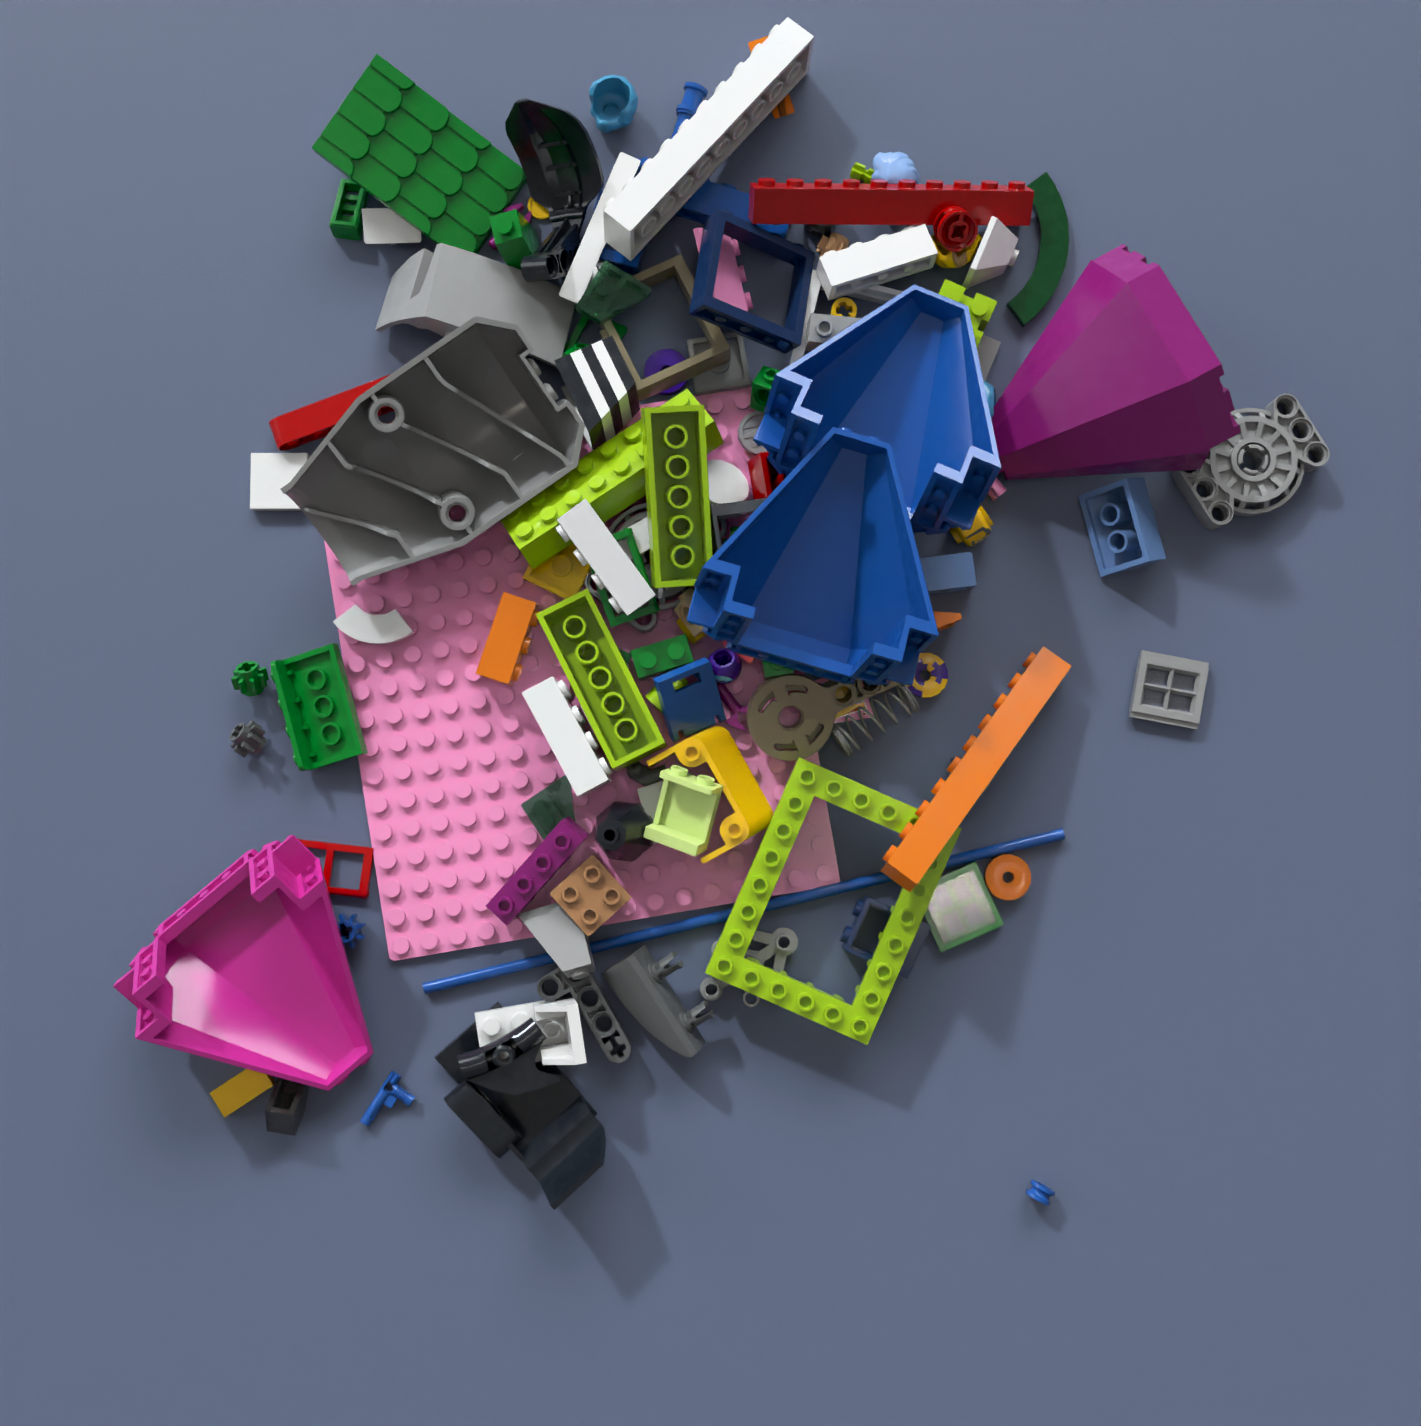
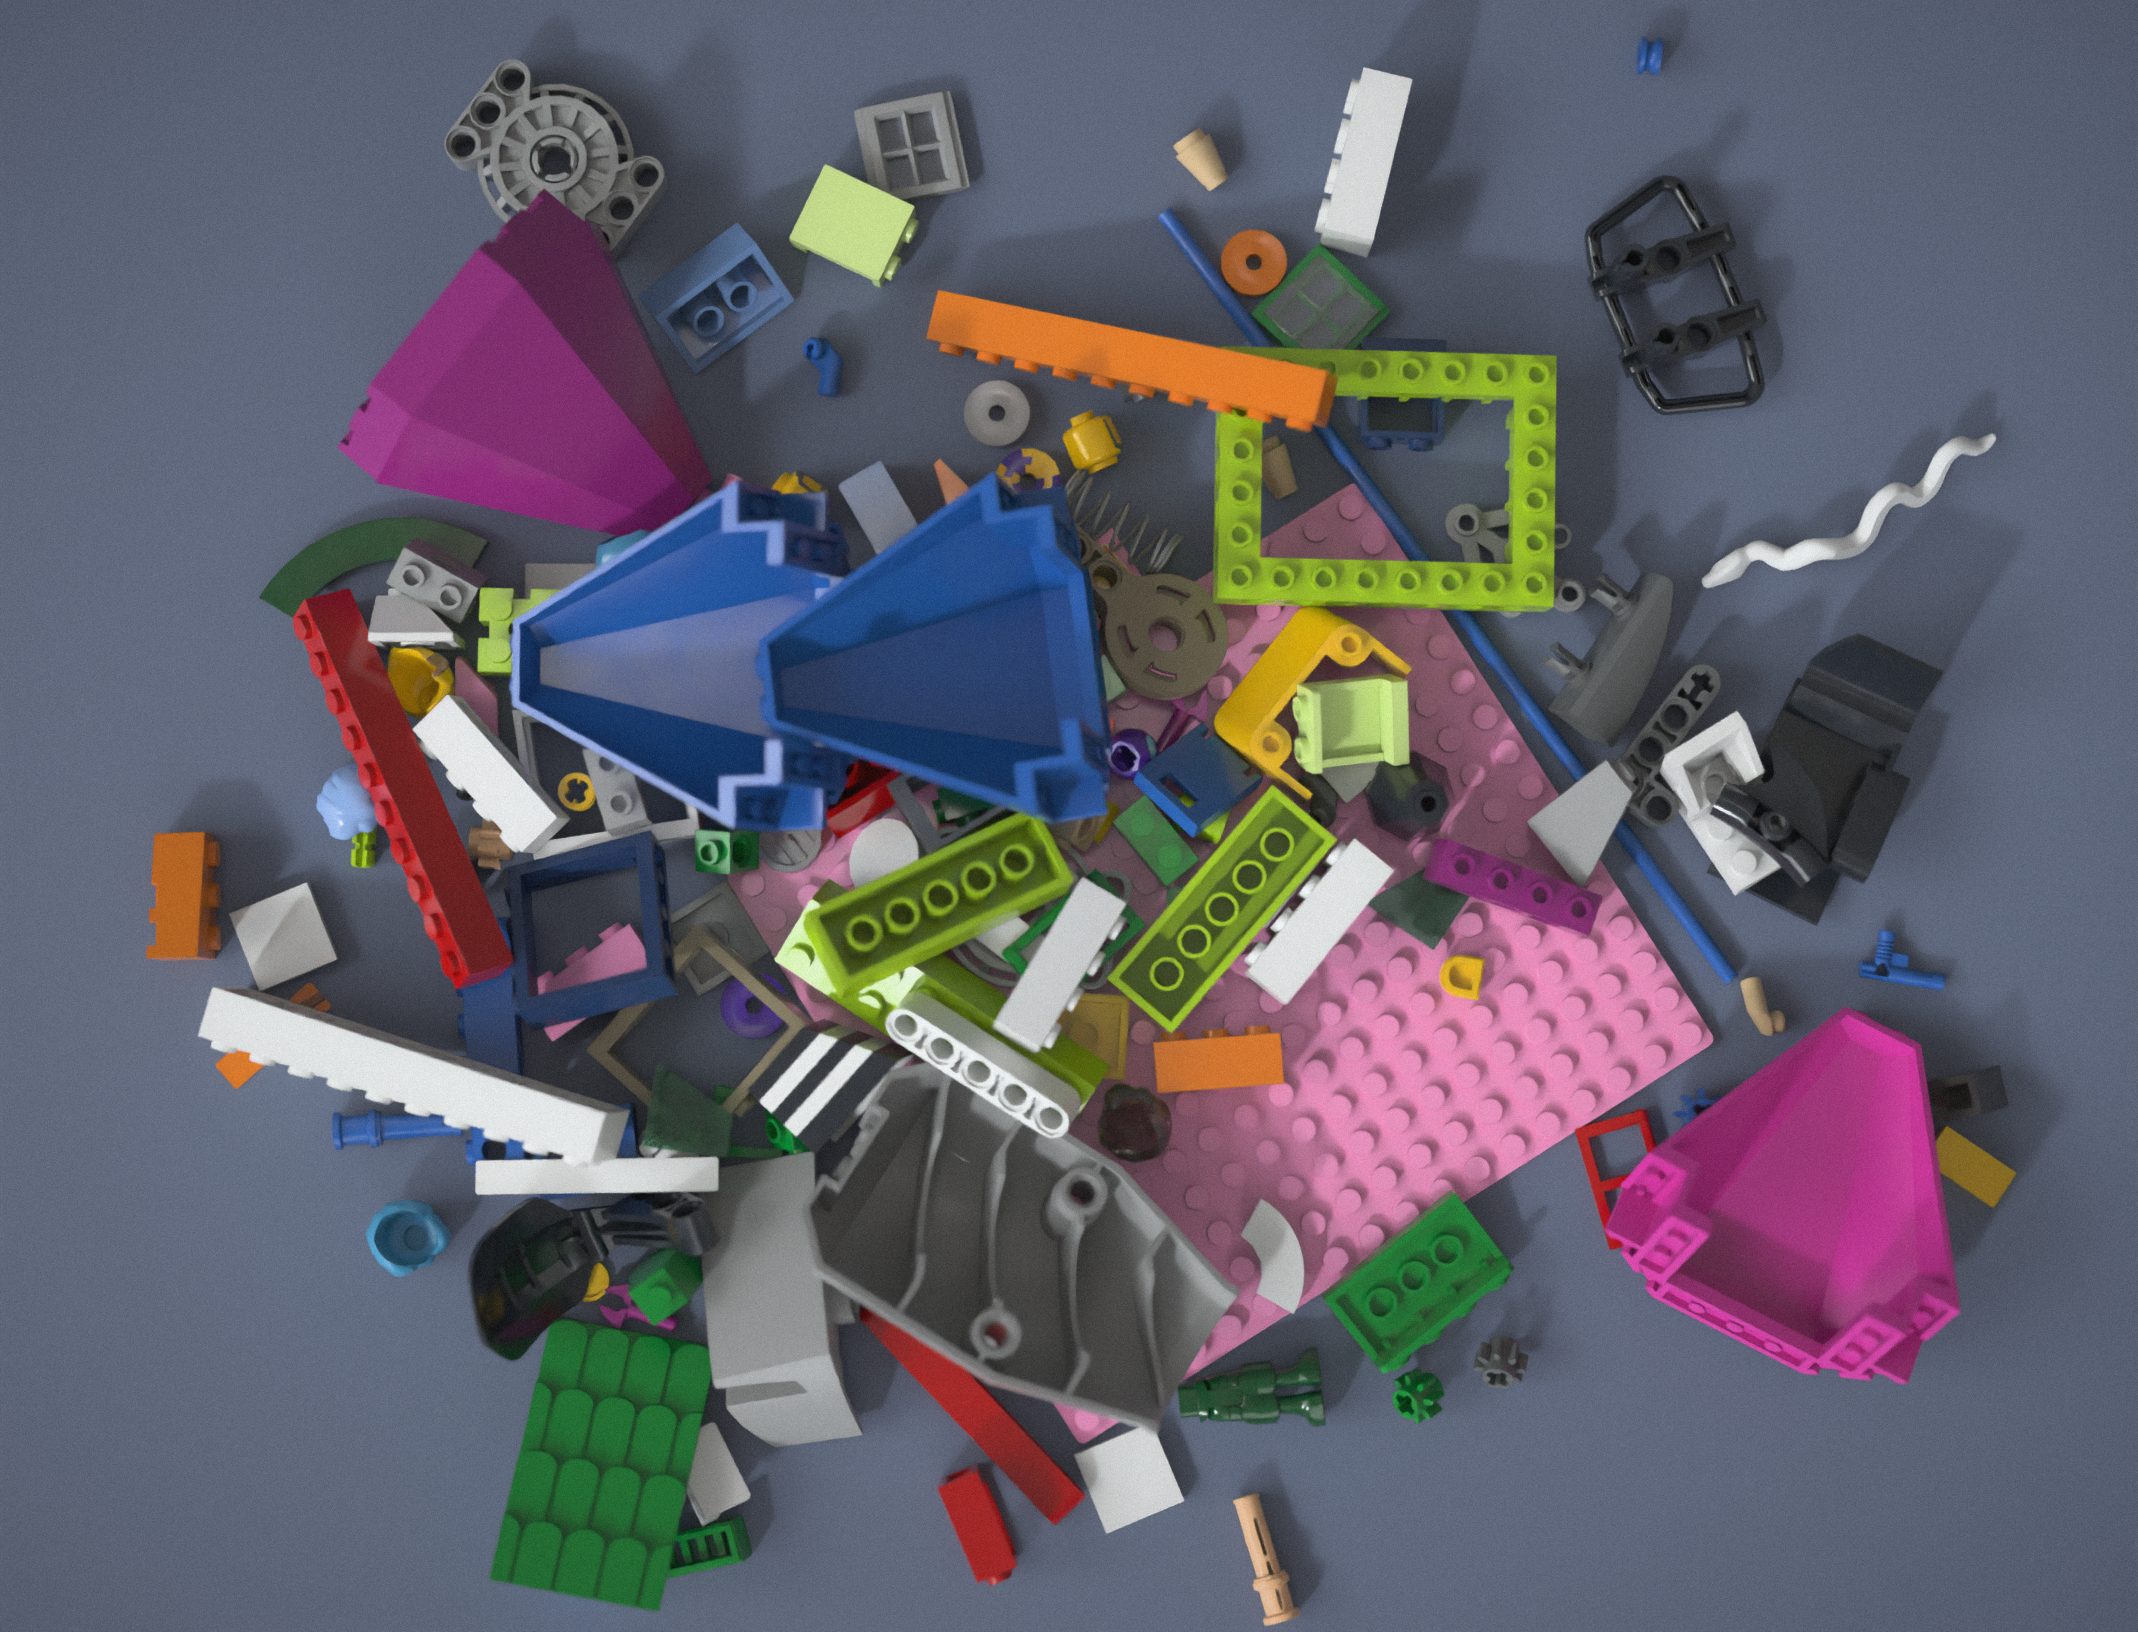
camera: 115 degrees left, 0 degrees up
medium nougat bracket [550,854,632,936] -> none
red wheel [933,206,978,252] -> none
none -> orange wedge [146,832,222,961]
none -> white tile [229,882,340,992]
none -> light grey brick [386,537,490,624]
none -> bright pink slope [455,656,500,738]
none -> yellowish green panel [789,164,920,288]
none -> blue arm [803,337,843,397]
none -> white beam [887,991,1081,1137]
none -> red window [937,1463,1018,1586]
none -> light grey piece [964,380,1030,449]
none -> yellow head [1062,410,1123,475]
none -> clear smoke hair [1097,1083,1172,1163]
none -> tan cone [1173,127,1229,191]
none -> dark green piece [1177,1347,1326,1427]
none -> light nougat pin [1233,1493,1301,1625]
none -> tan cone [1262,435,1298,500]
none -> white brick [1314,67,1413,257]
none -> yellow tile [1439,955,1485,1000]
none -> black piece [1584,175,1768,416]
none -> white animal [1702,433,1996,588]
none -> tan arm [1740,977,1786,1036]

